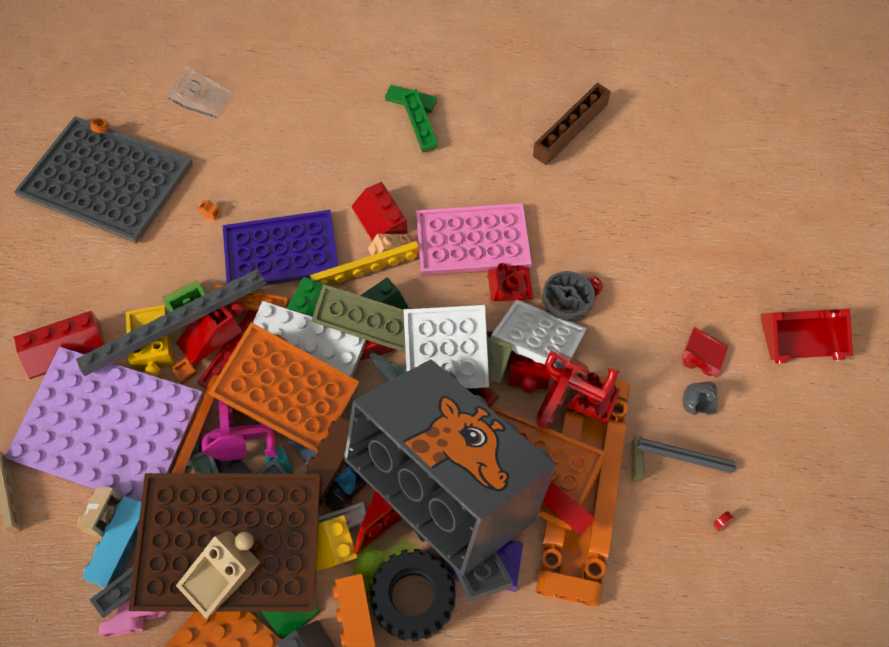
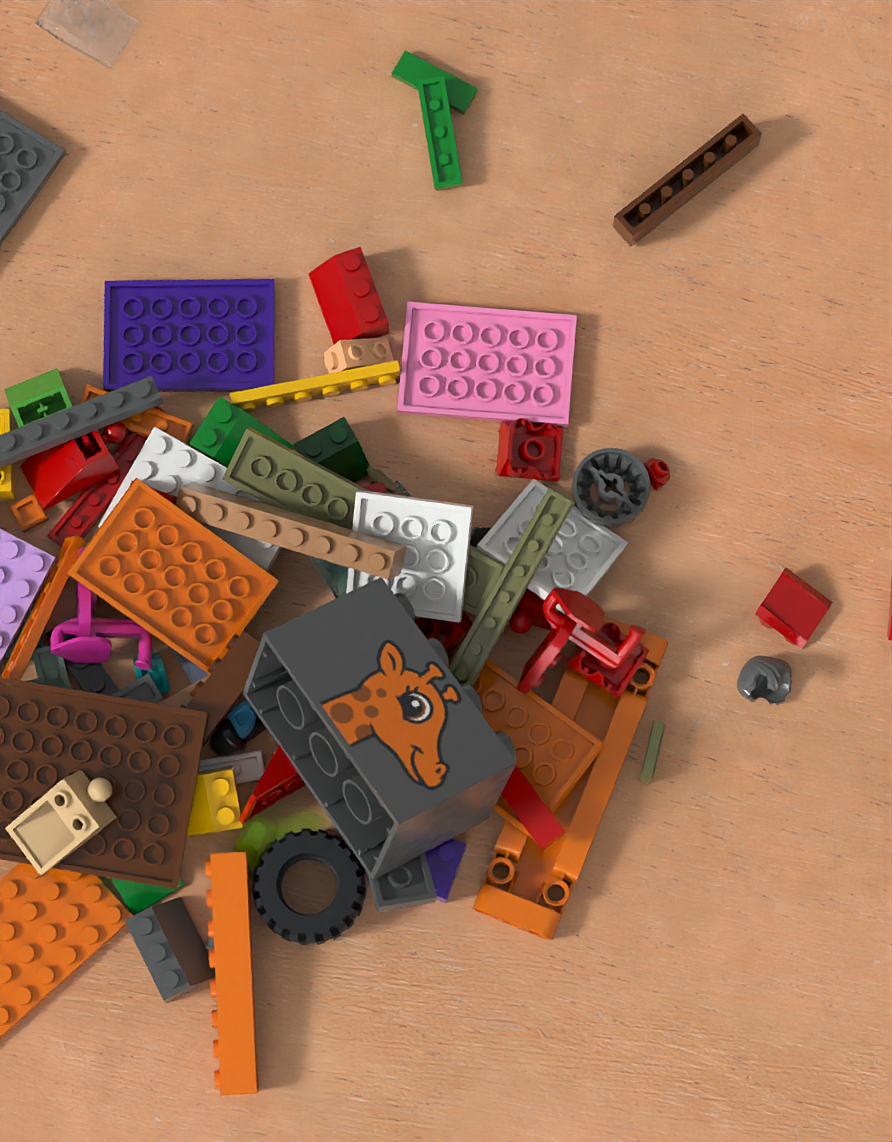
camera: 10 degrees right, 15 degrees up
orange piece [198,200,220,220] -> none
dark grey axle [637,438,736,473] -> none
red tile [713,511,735,531] -> none
none -> medium nougat brick [176,482,407,580]
none -> olive tile [448,487,575,687]

